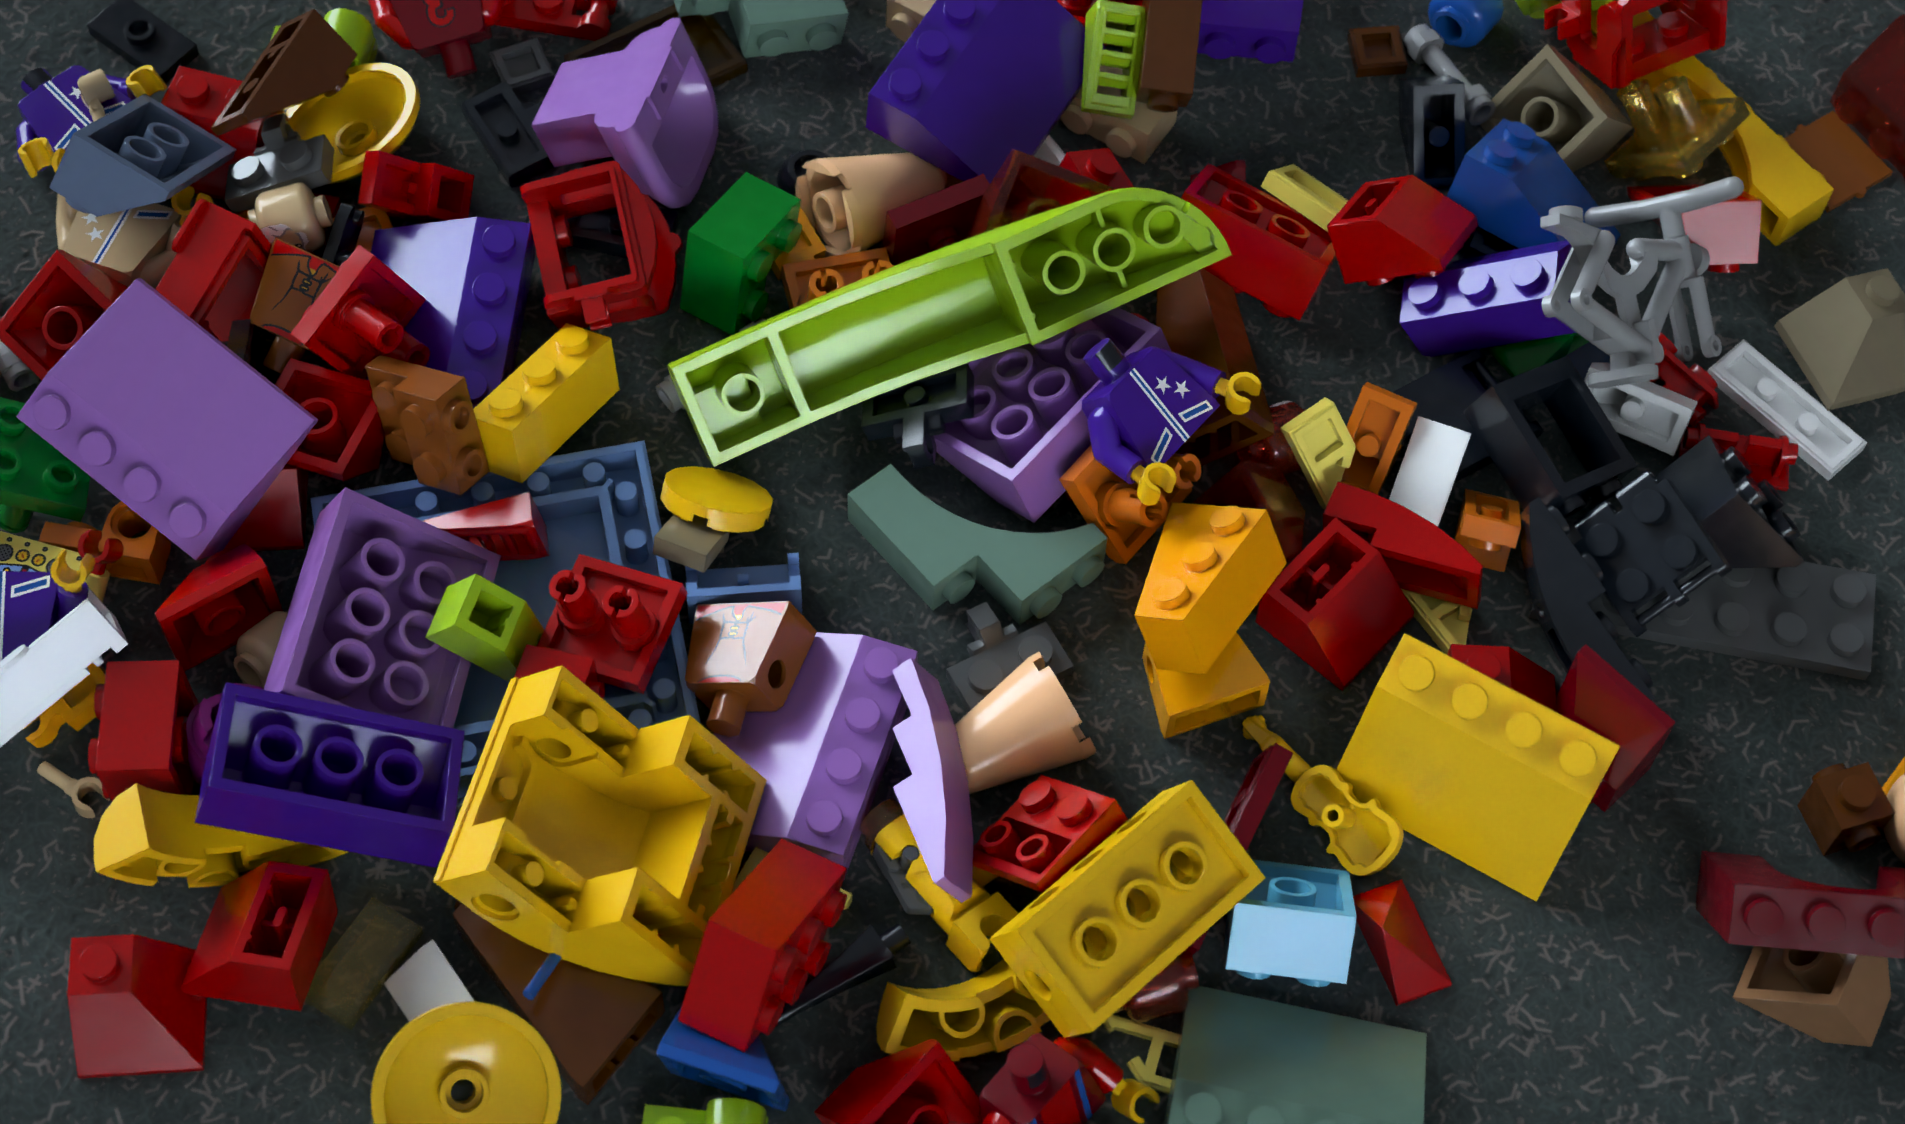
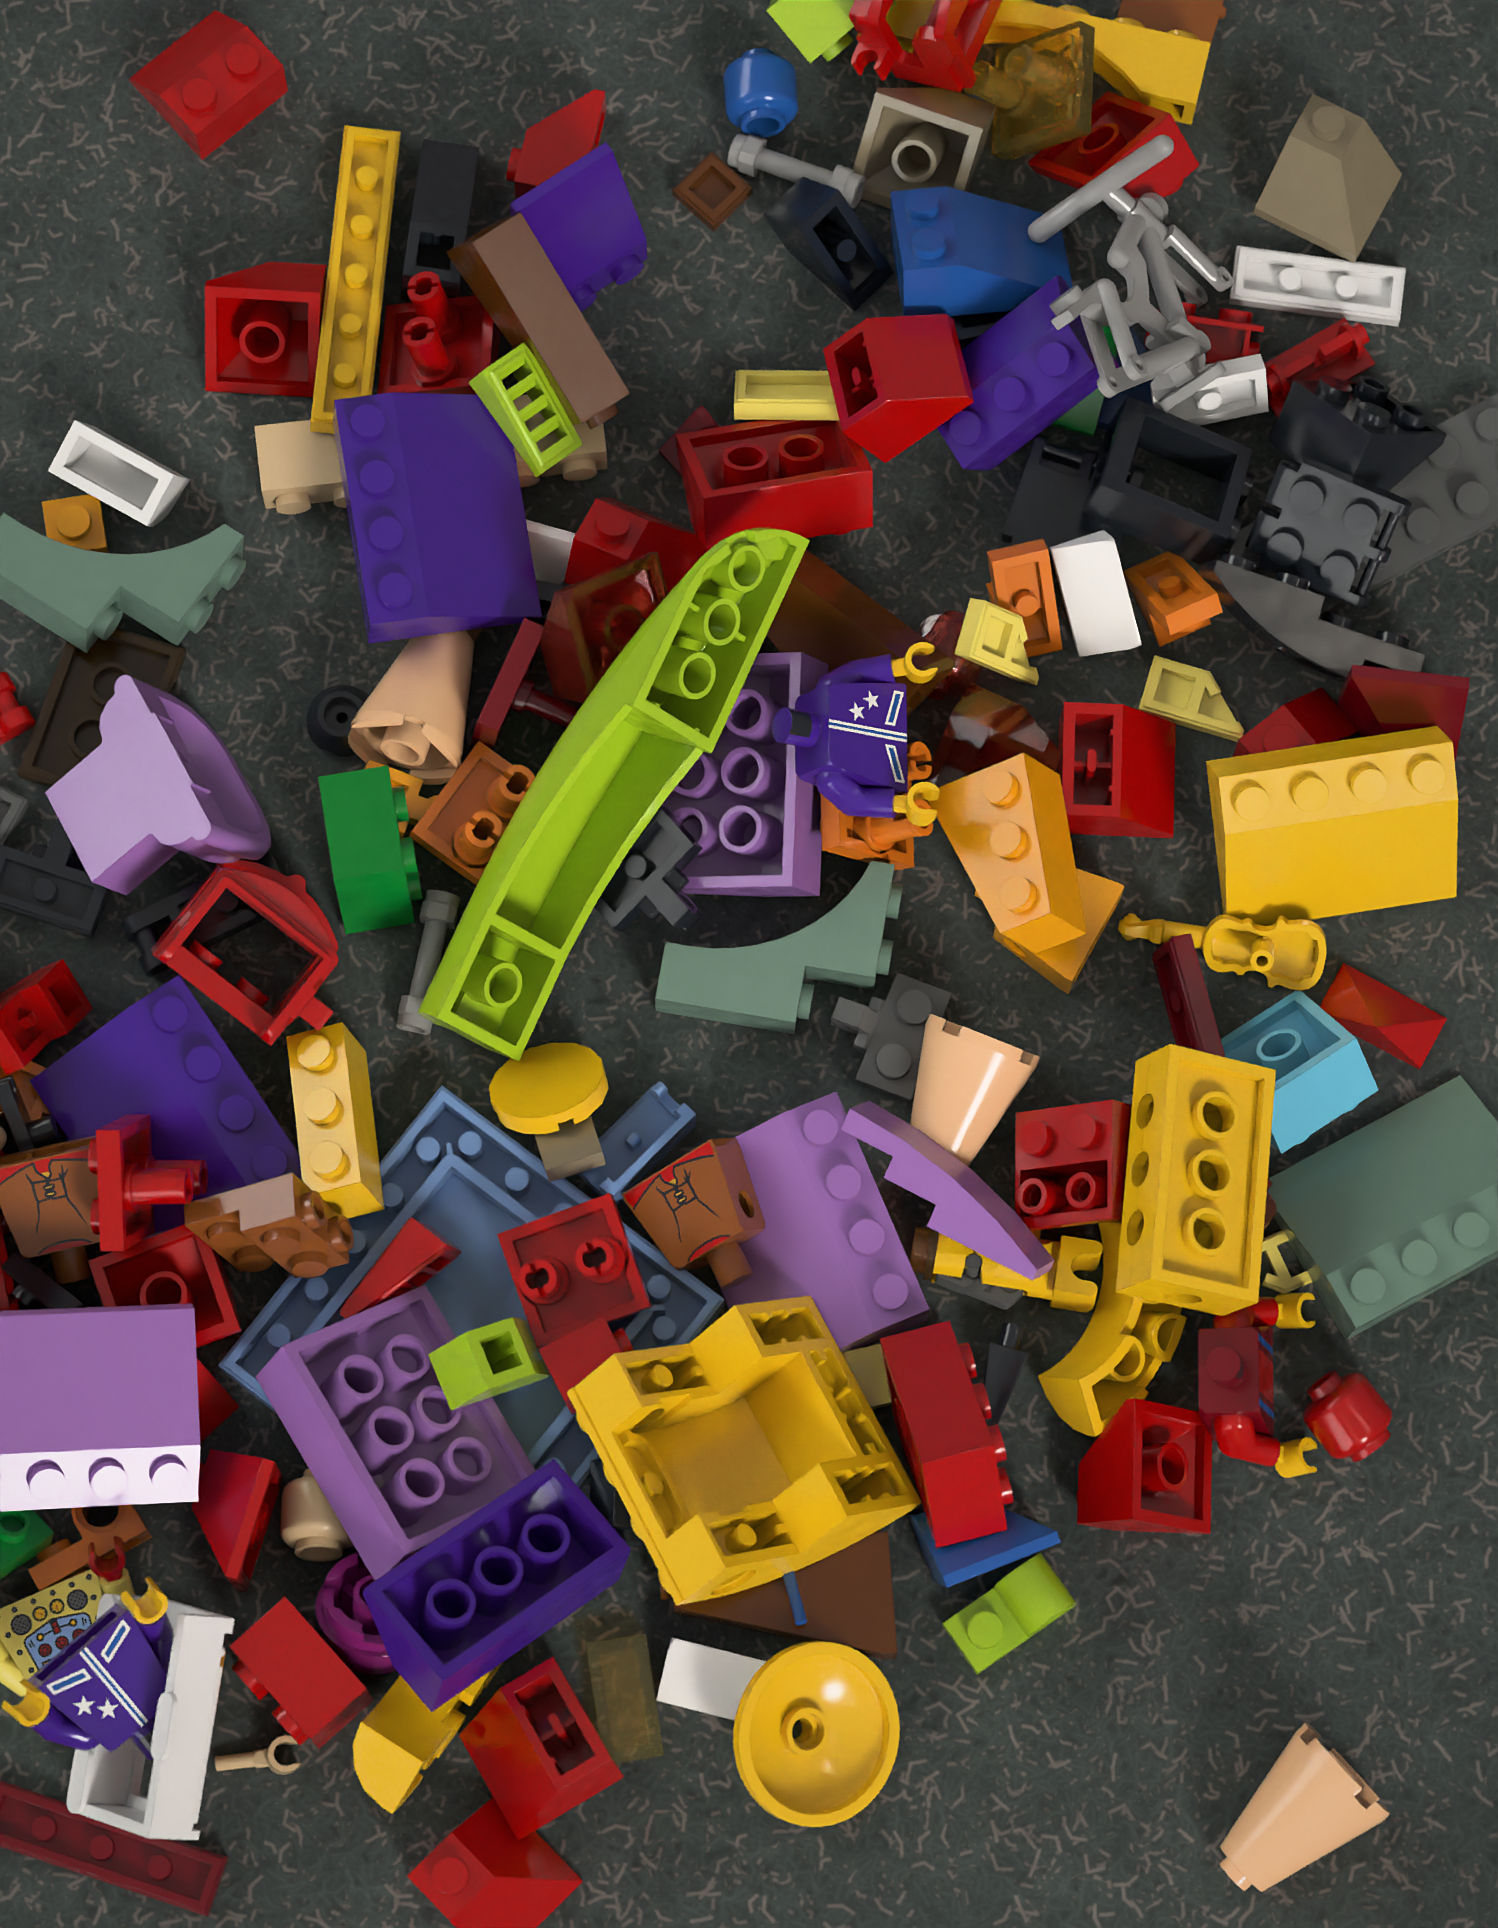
camera: 40 degrees left, 15 degrees up
red slope [1323,482,1483,609] -> none

